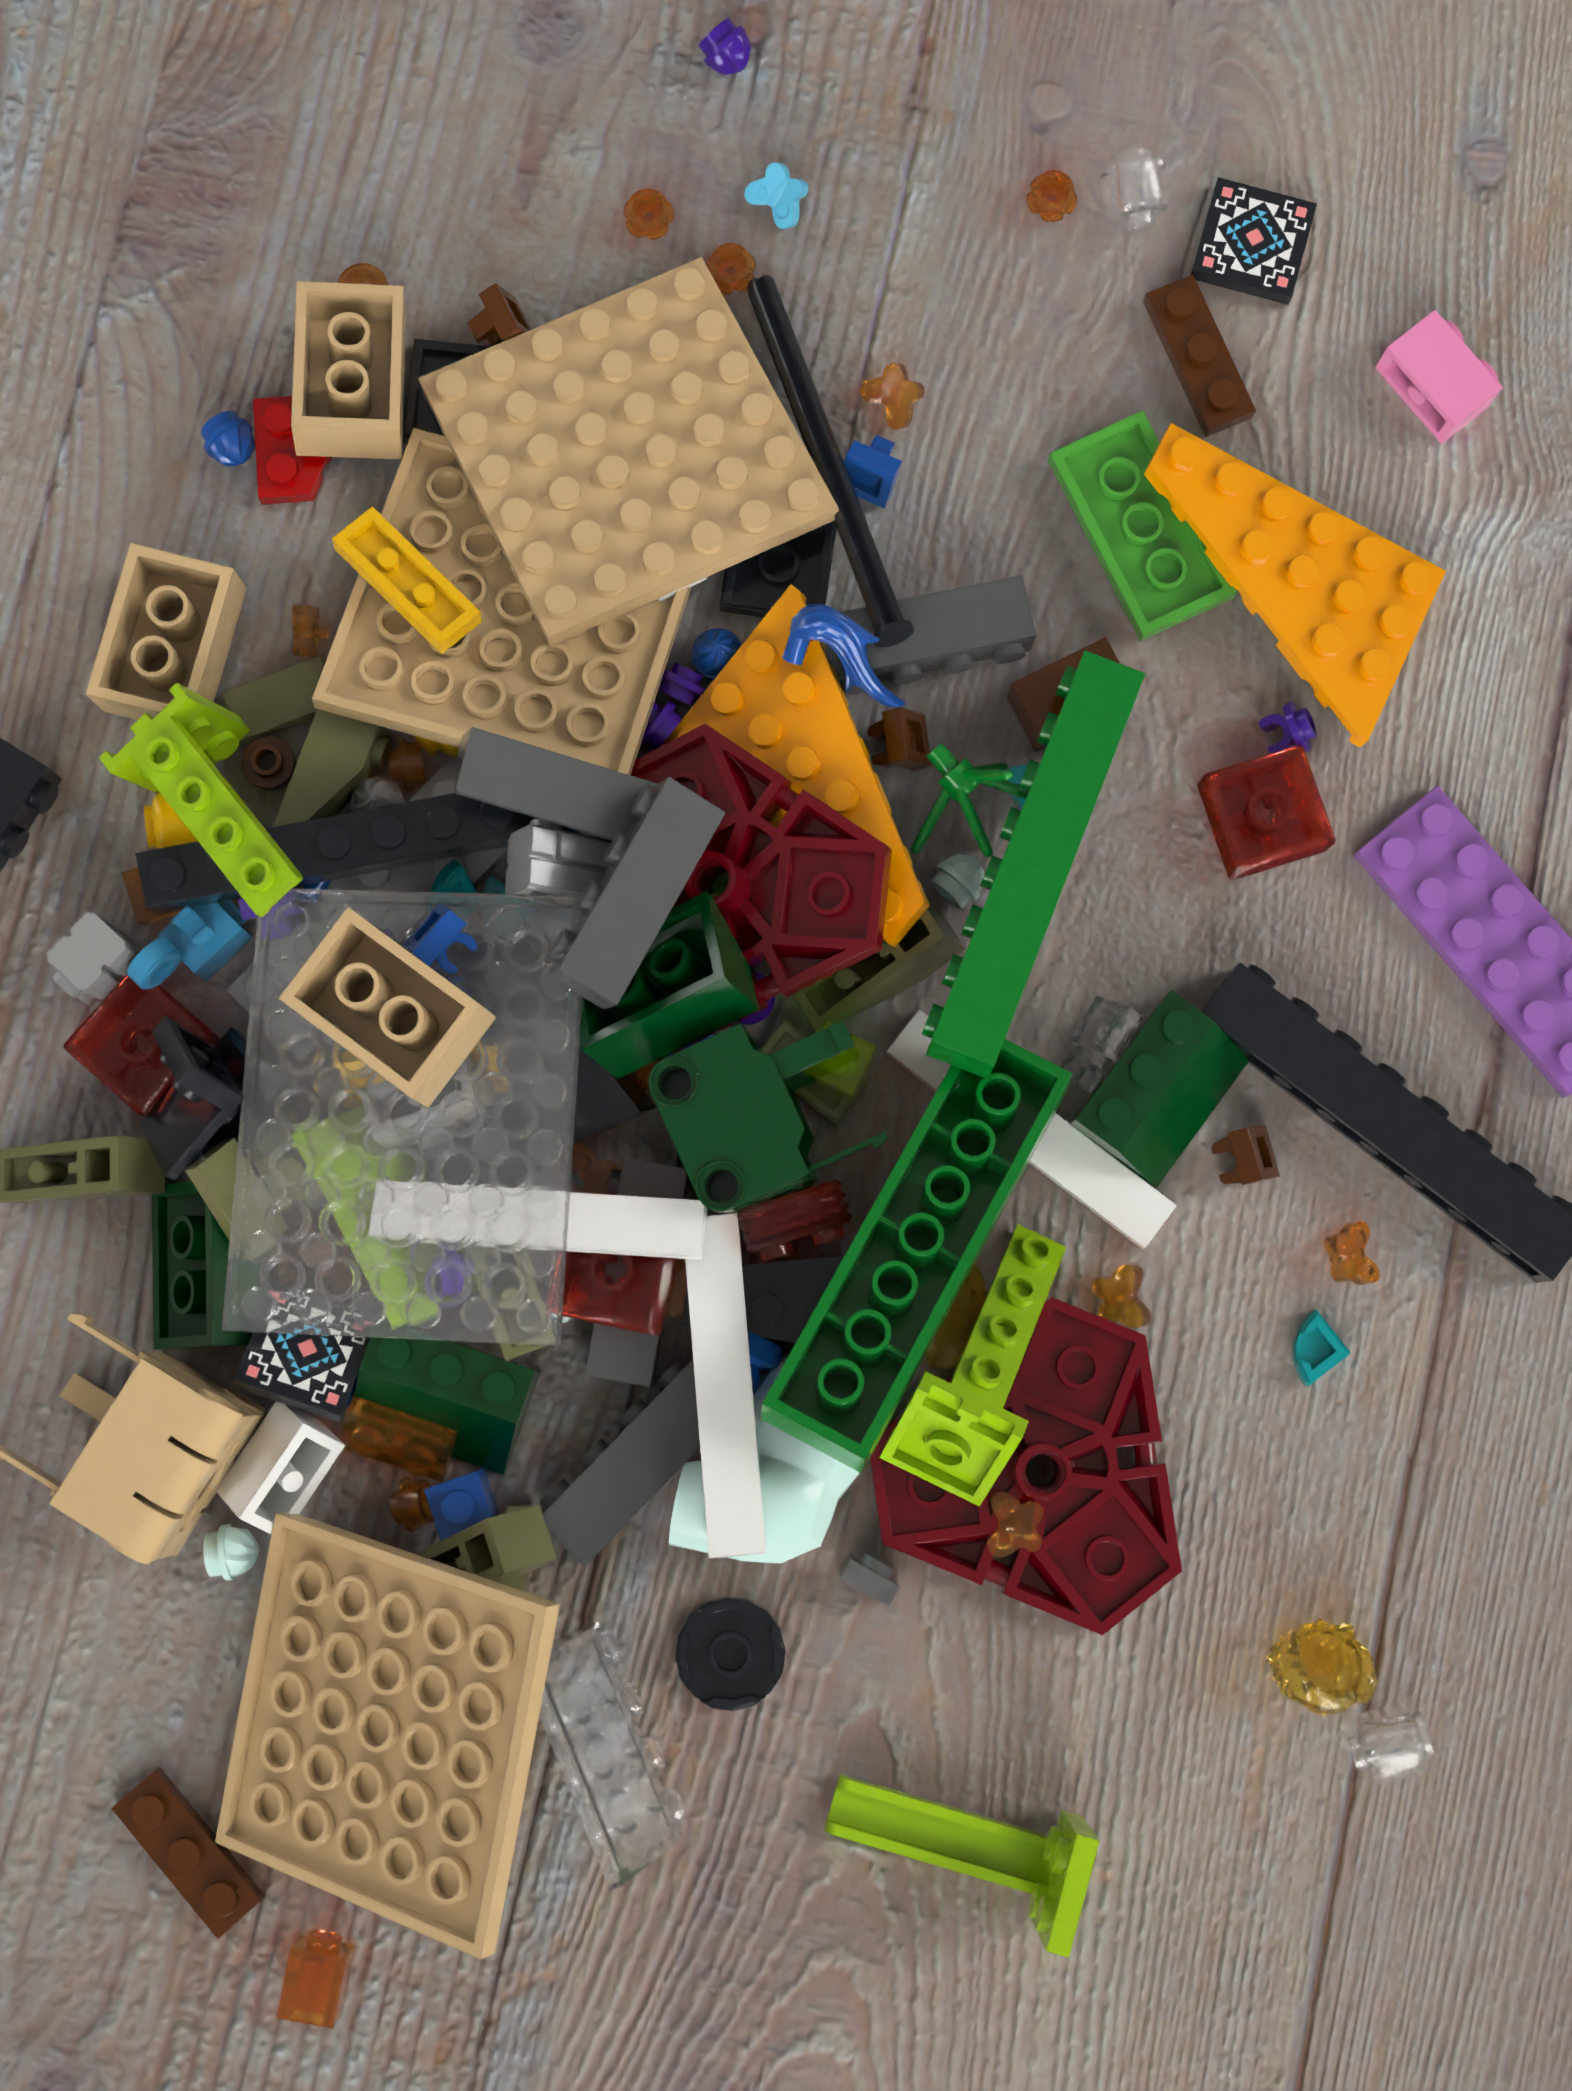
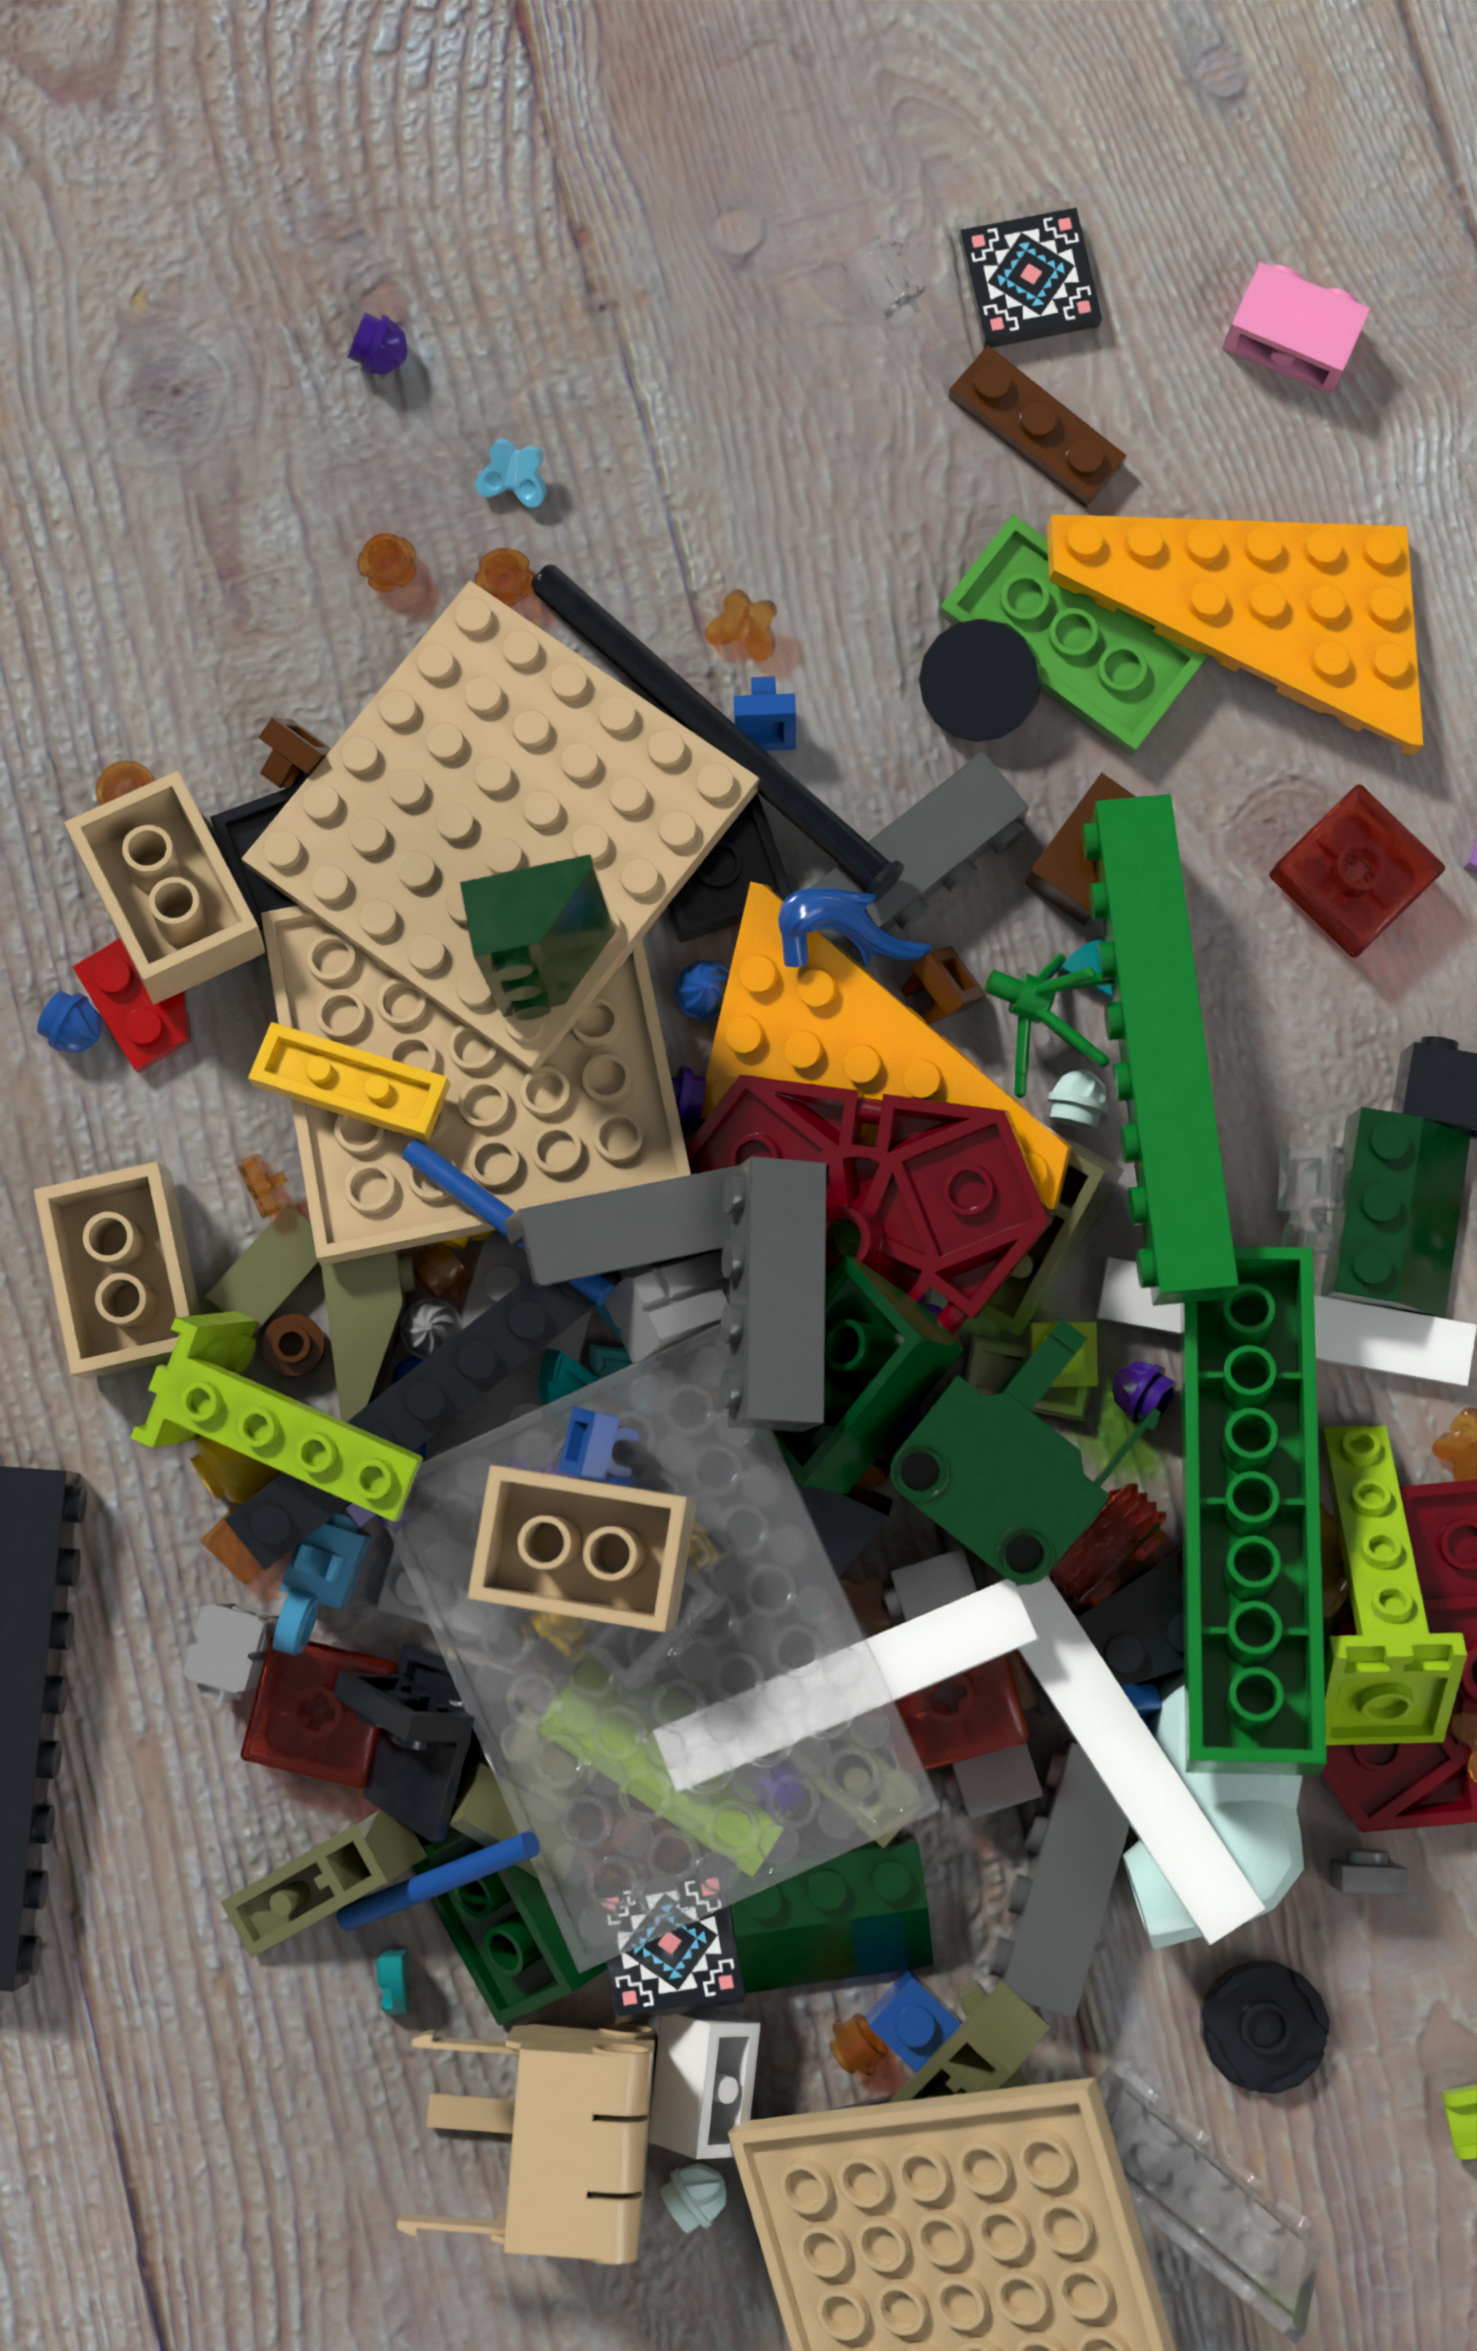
camera: 25 degrees left, 0 degrees up
clear orange plate [340,1396,457,1482] -> none
dark purple plate [658,663,706,706] -> none
clear orange plate [1026,170,1077,222] -> none
dark purple plate [1259,701,1317,757] -> none
none -> blue bar [337,1831,540,1931]
none -> teal tile [376,1948,410,2015]
none -> blue bar [402,1139,614,1305]
none -> dark green slope [460,854,615,1020]
none -> black tile [919,618,1043,742]
none -> dark purple plate [1112,1361,1177,1422]

